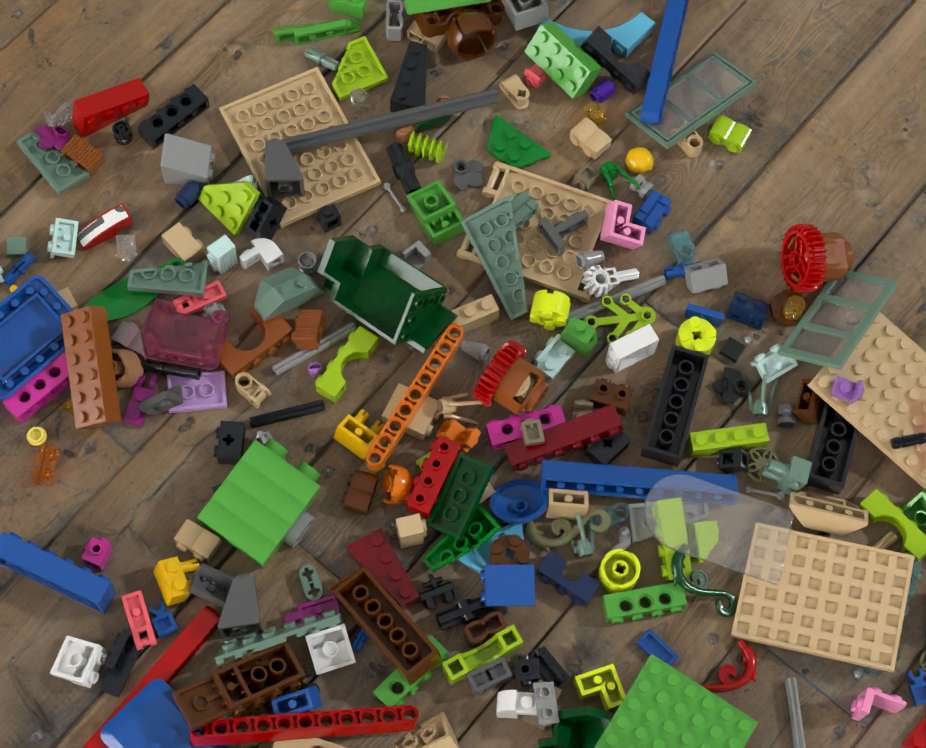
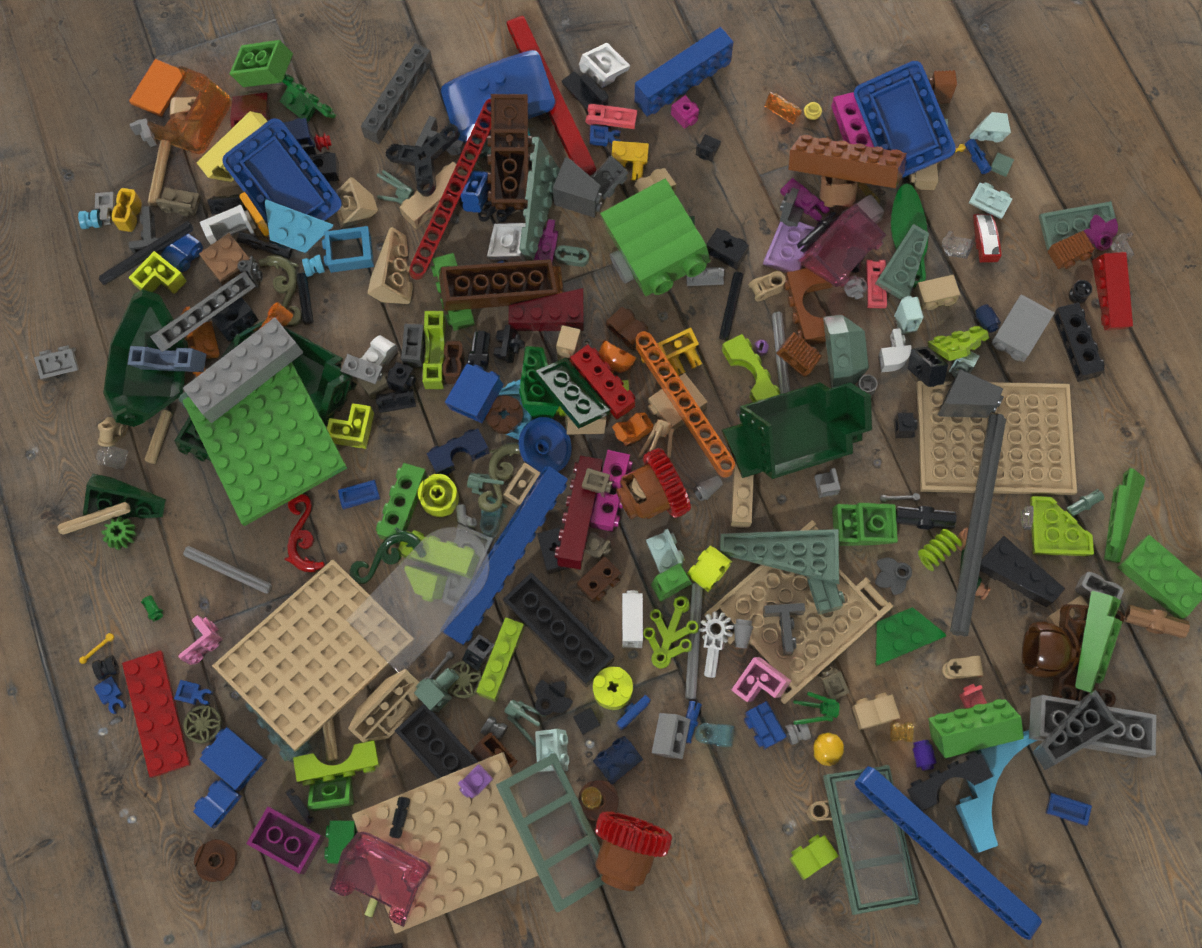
camera: 125 degrees right, 5 degrees up
none -> black bracket [696,134,721,162]

